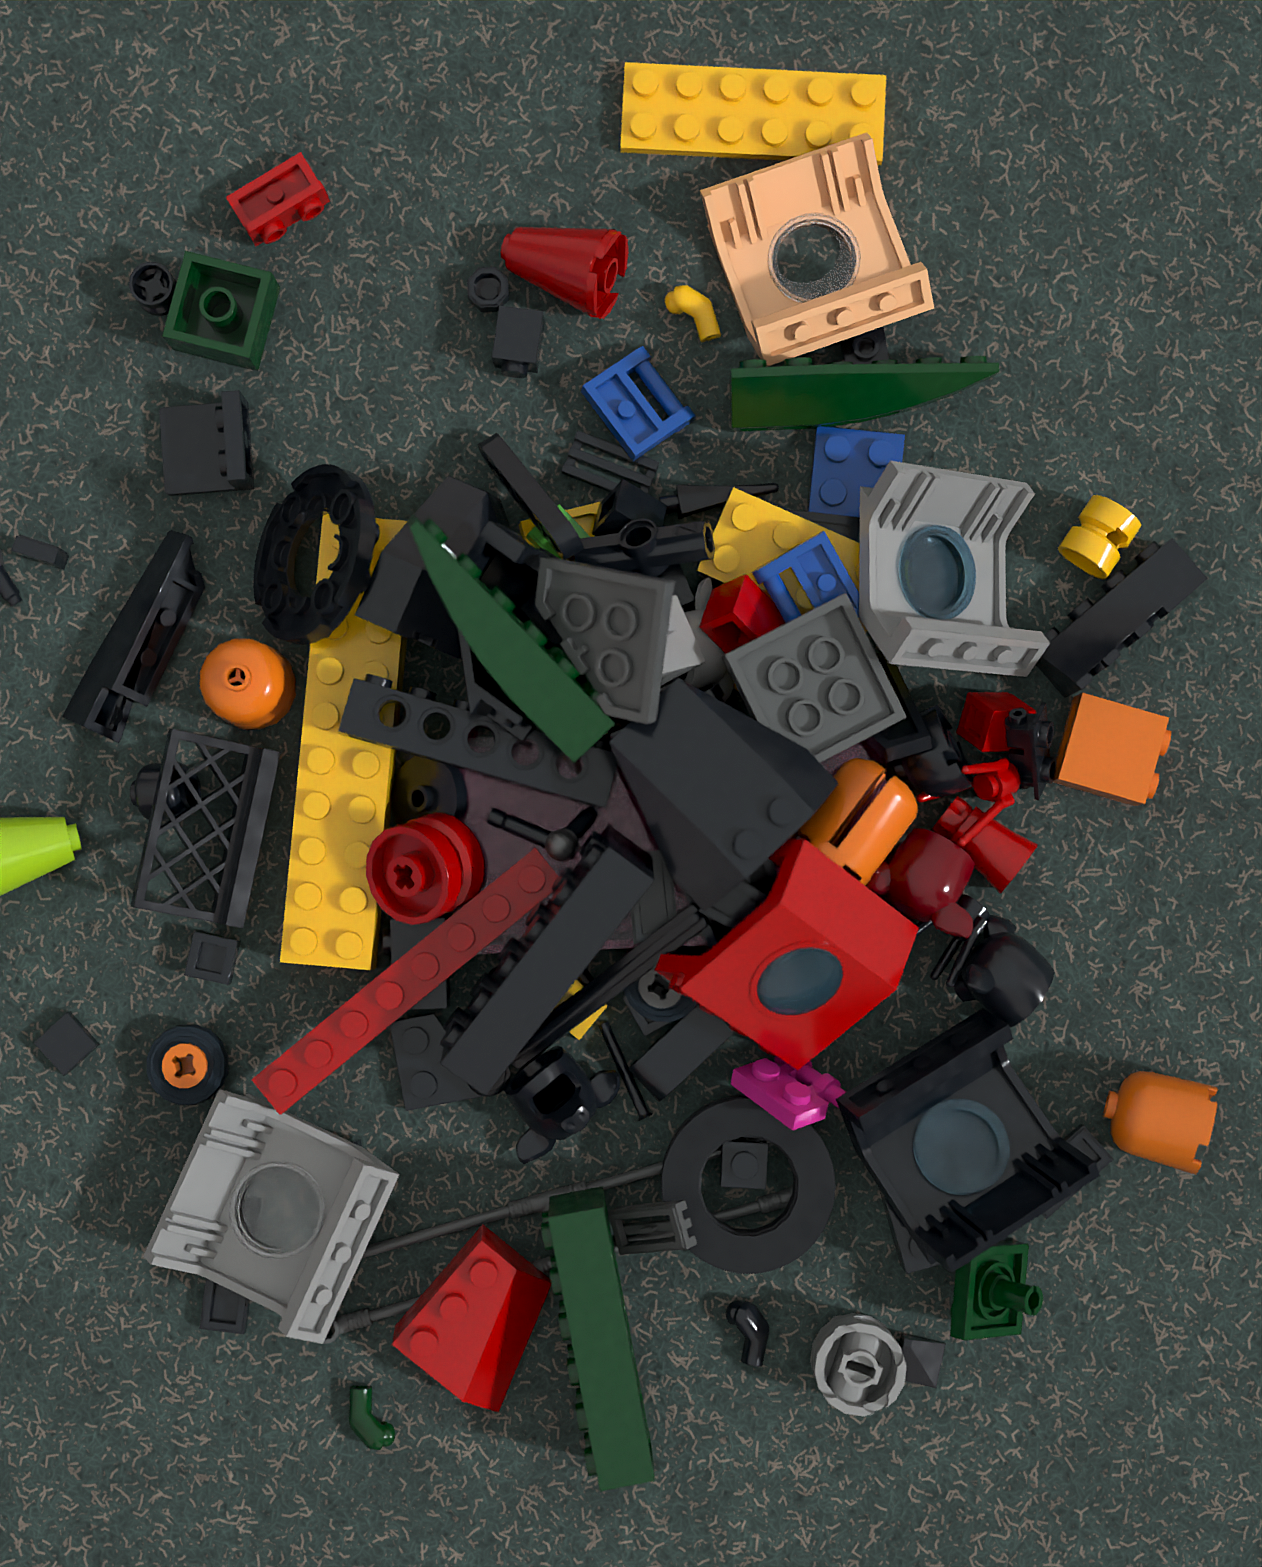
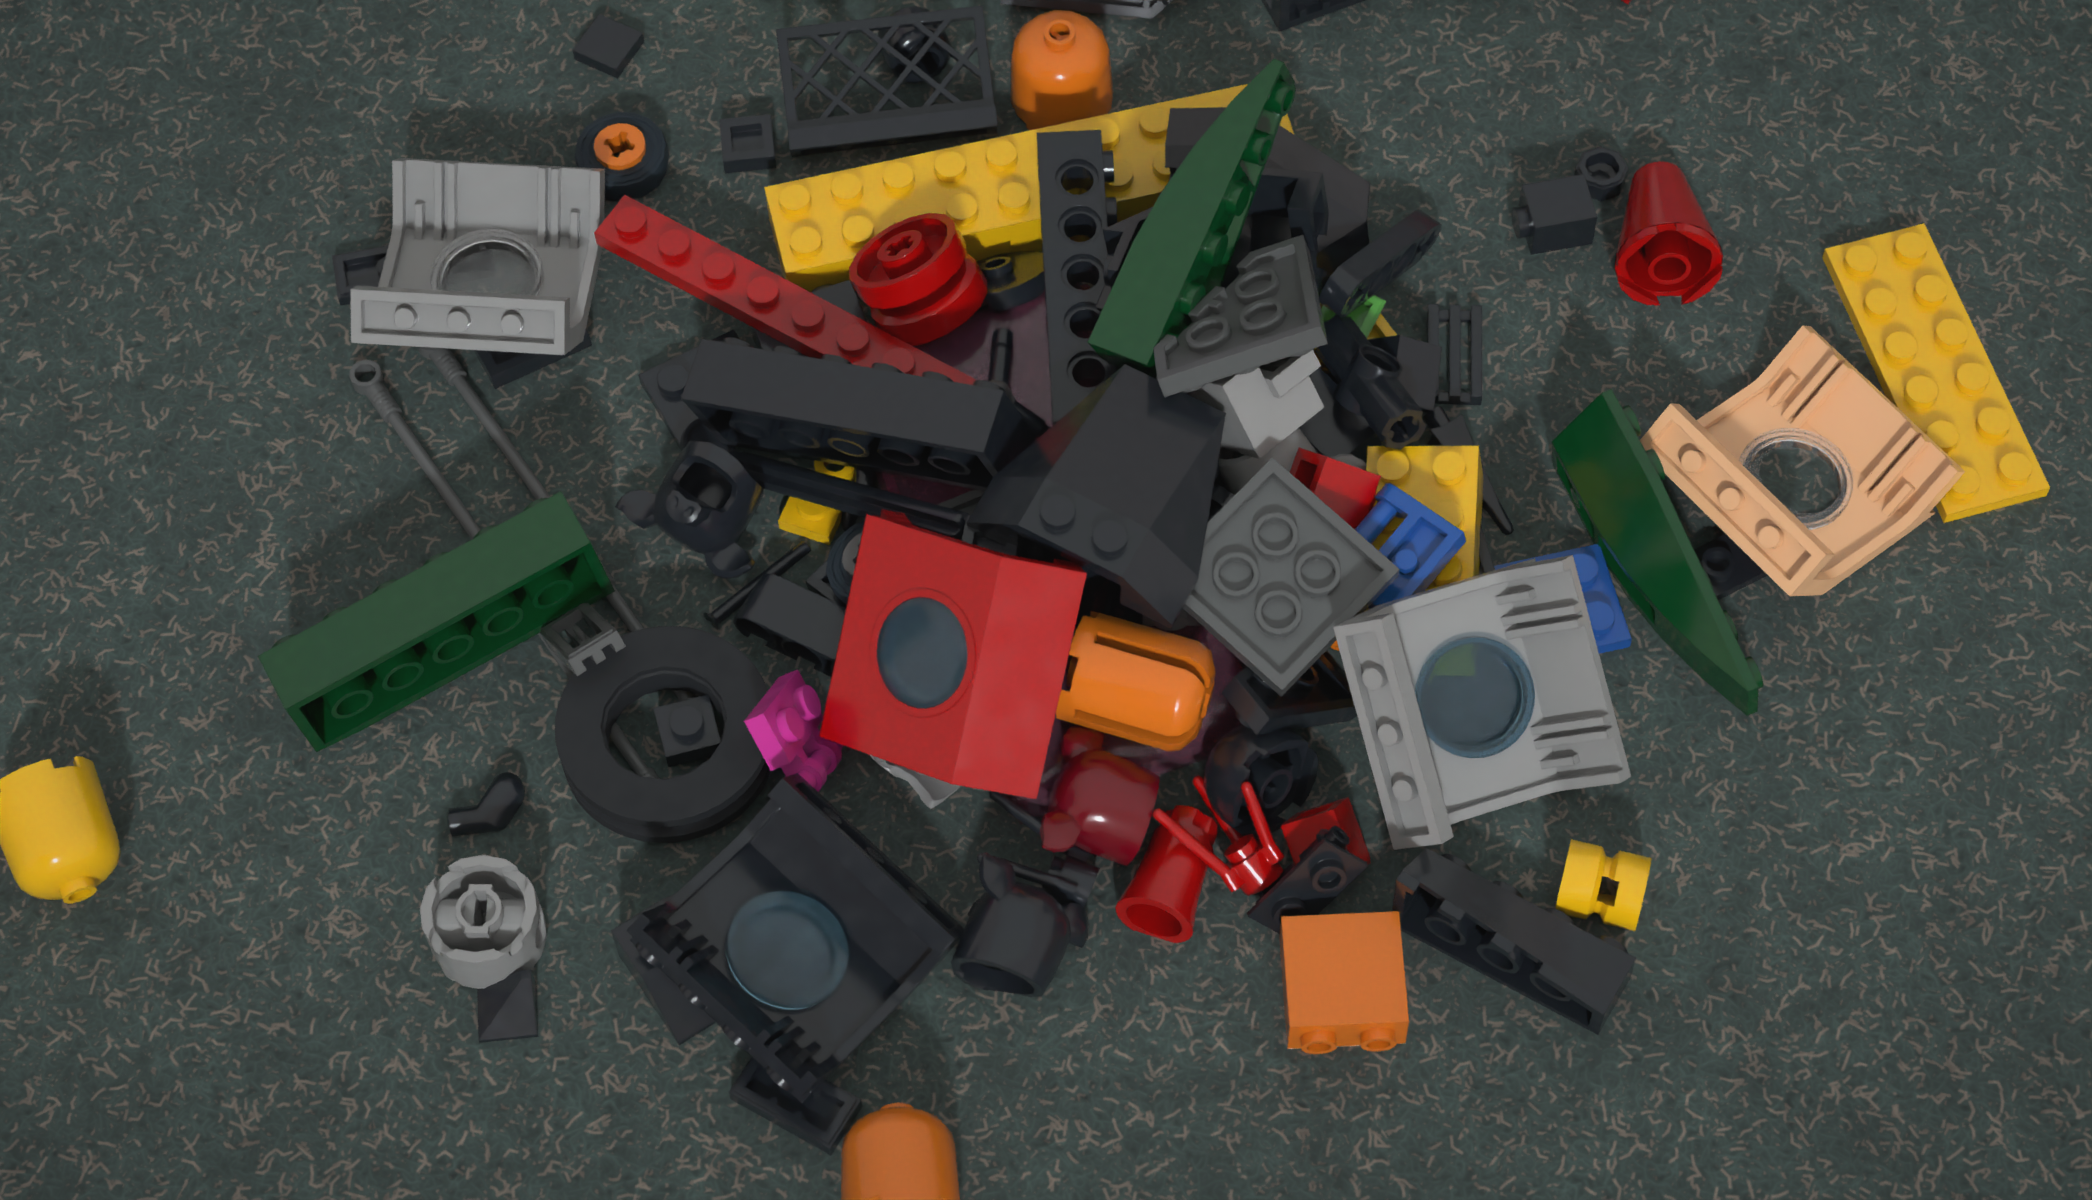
camera: 75 degrees right, 25 degrees down
black plate [253,464,380,645] -> none
dark green arm [349,1386,395,1450] -> none
red wedge [392,1224,551,1413] -> none
blue plate [581,346,696,461] -> none
yellow arm [665,285,721,342] -> none
dark green plate [950,1241,1043,1341] -> none

